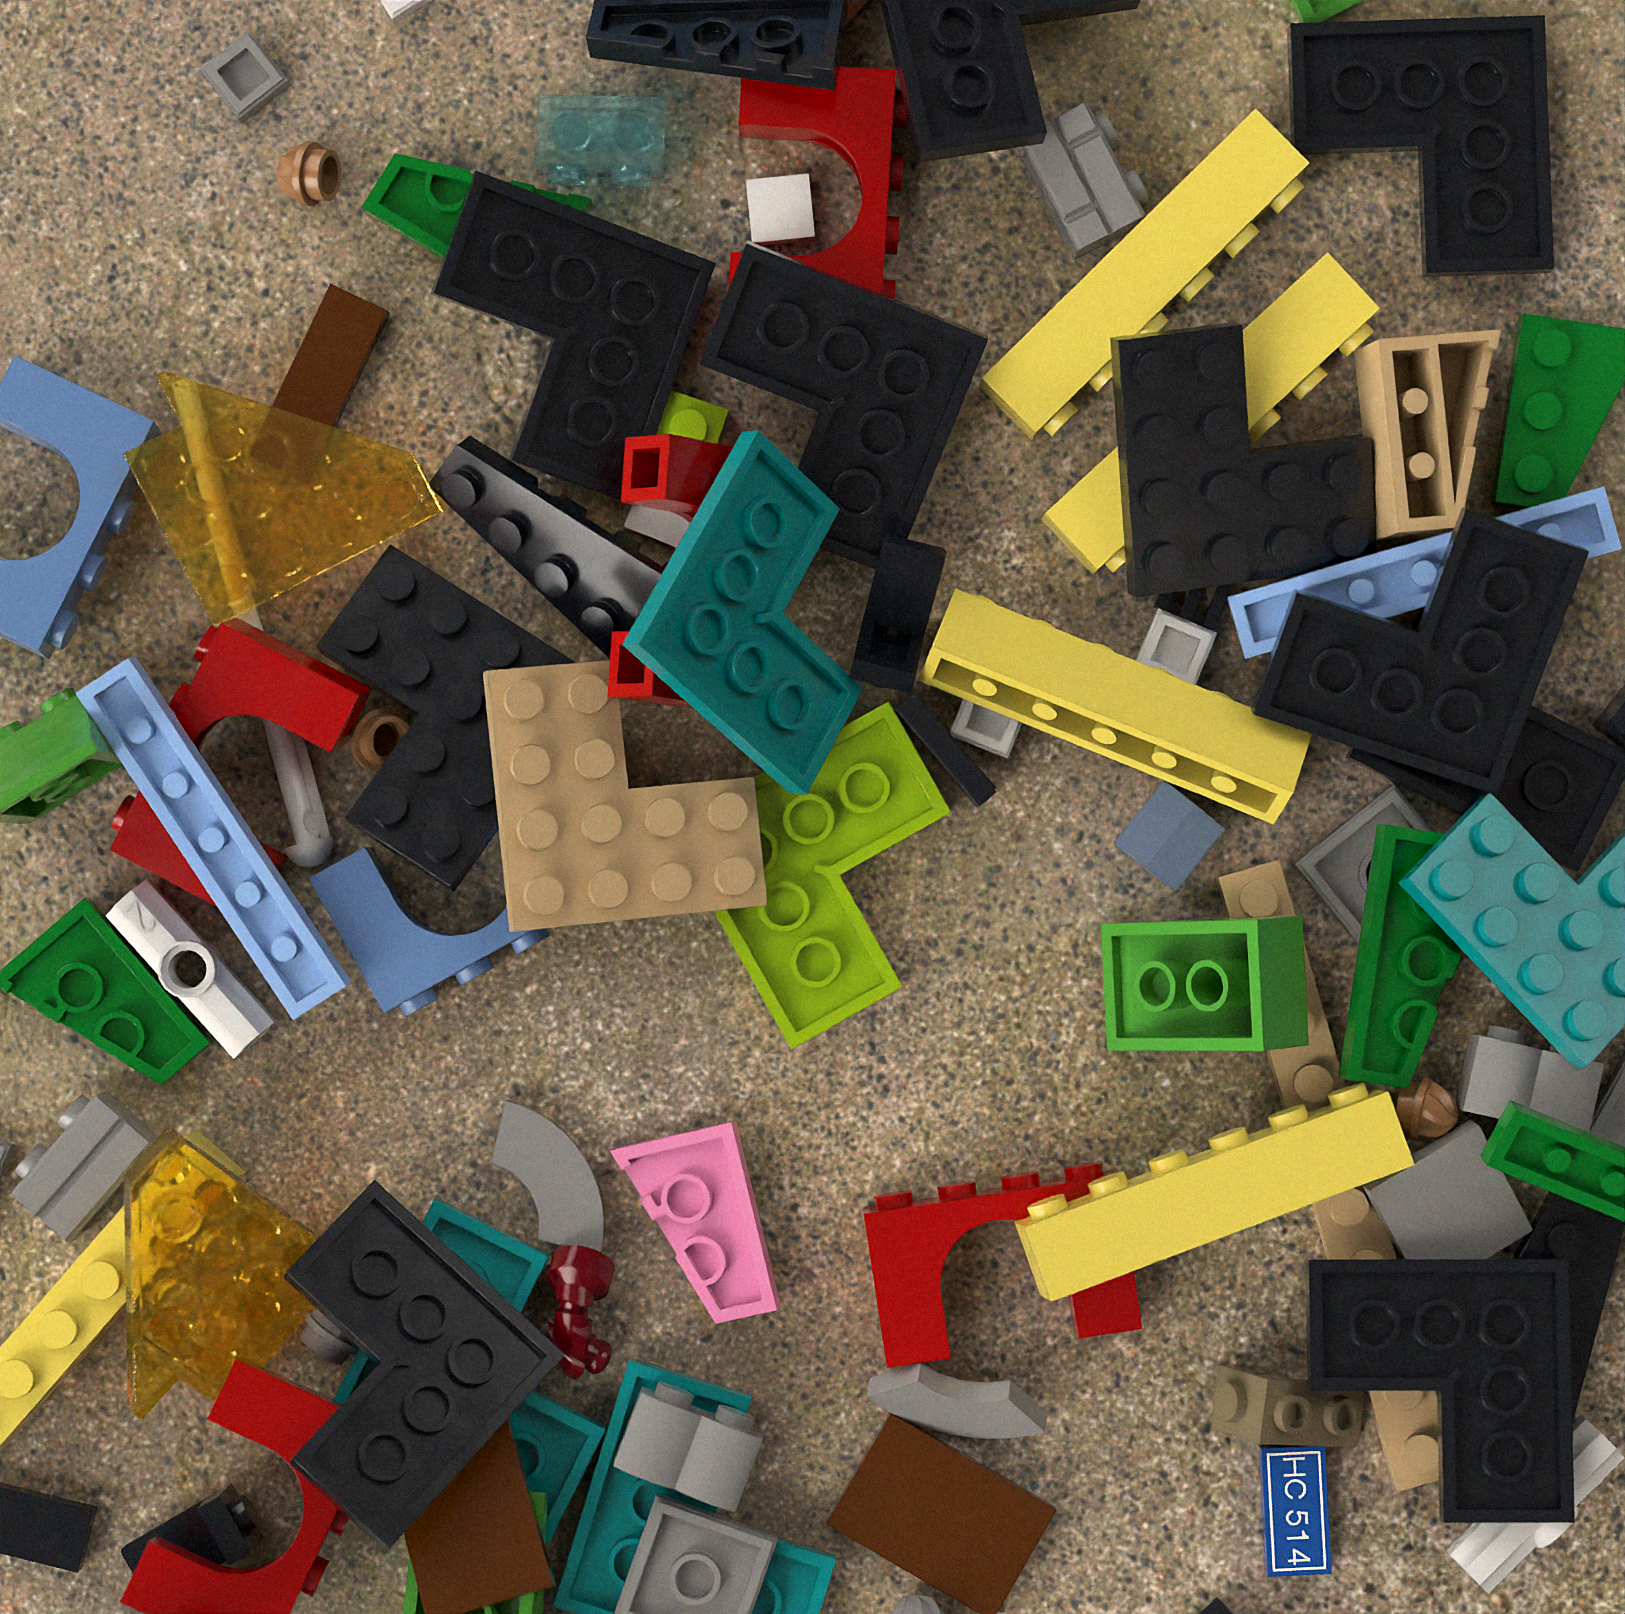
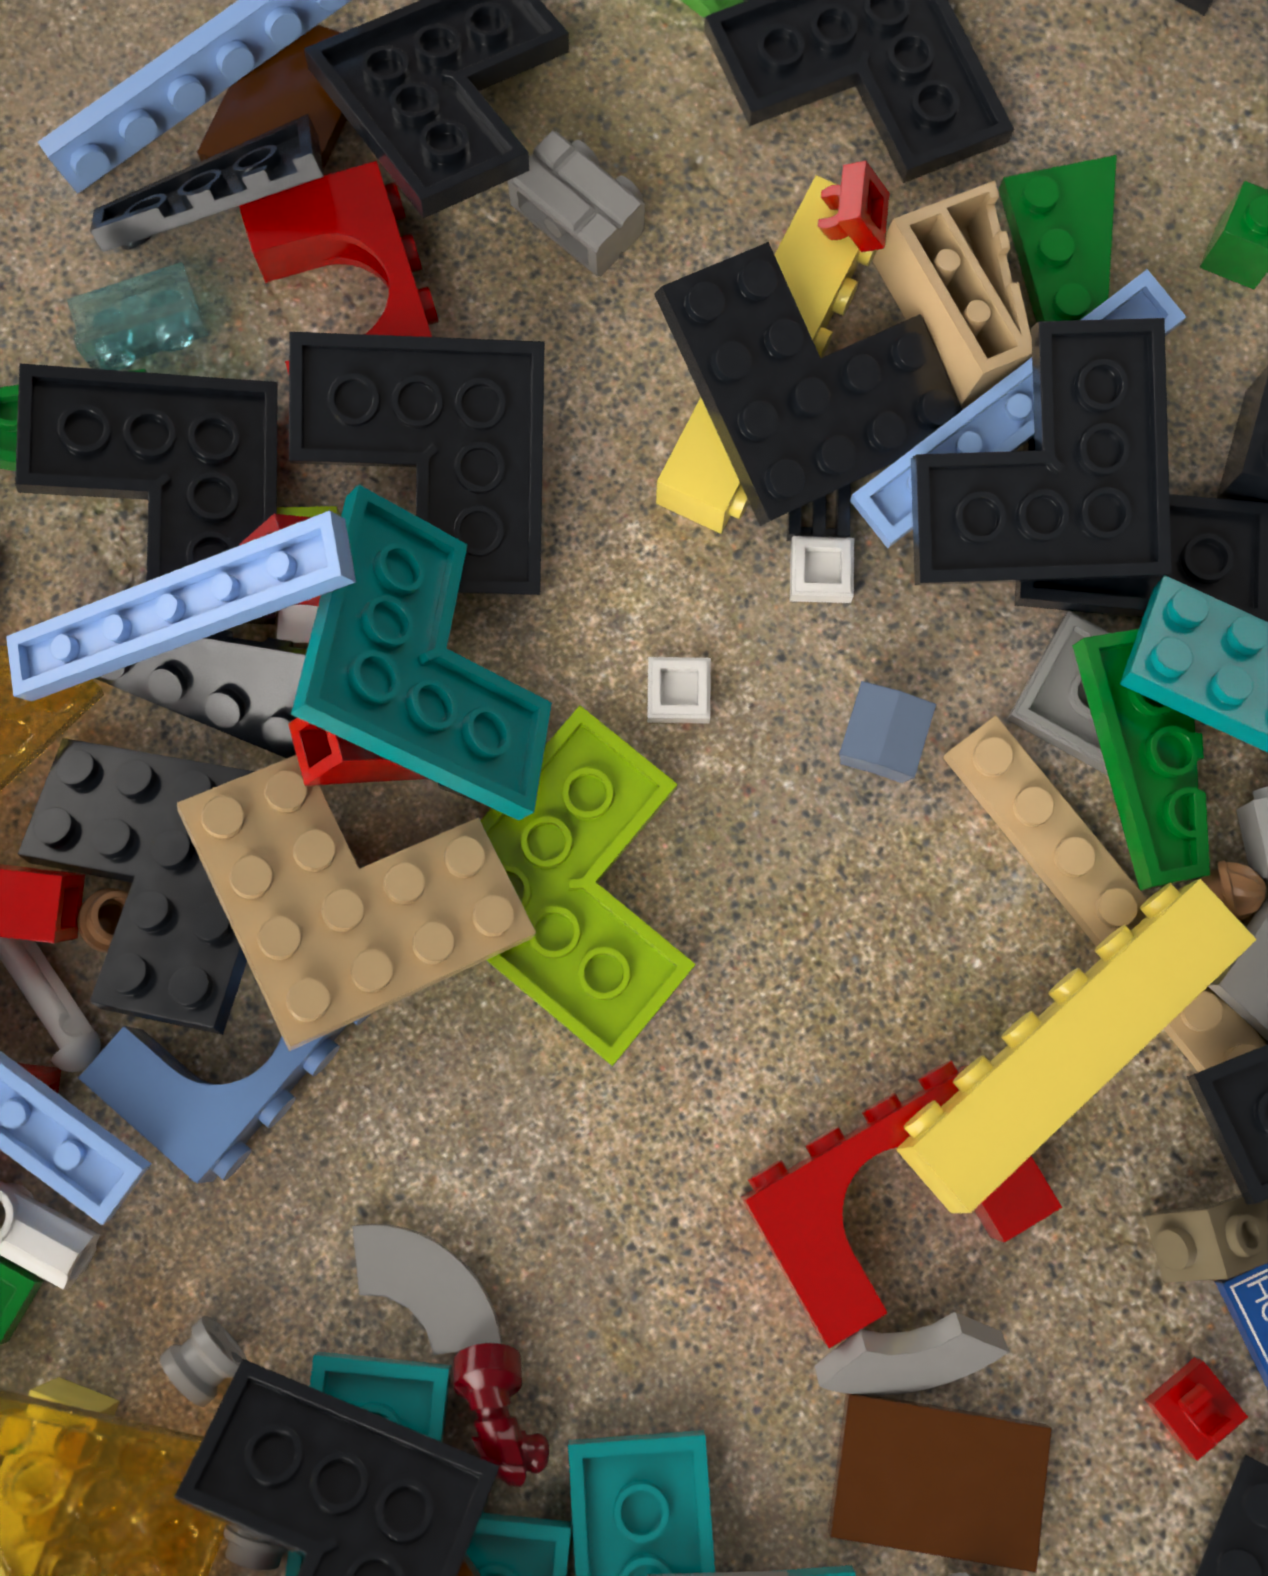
camera: 20 degrees left, 10 degrees down
bright pink wing [610,1120,781,1324] -> none
light grey brick [613,1382,763,1512] -> none
white tile [746,173,815,246] -> none
black bracket [849,535,947,694] -> none
black tile [895,694,996,808] -> none
light yellow brick [918,588,1312,824] -> none
light yellow brick [979,109,1310,440] -> none
bright green slope [1101,916,1309,1051] -> none
none -> light blue plate [6,511,356,701]
none -> light grey wheel [160,1316,247,1407]
none -> red tile [818,160,890,252]
none -> red tile [1145,1357,1248,1461]

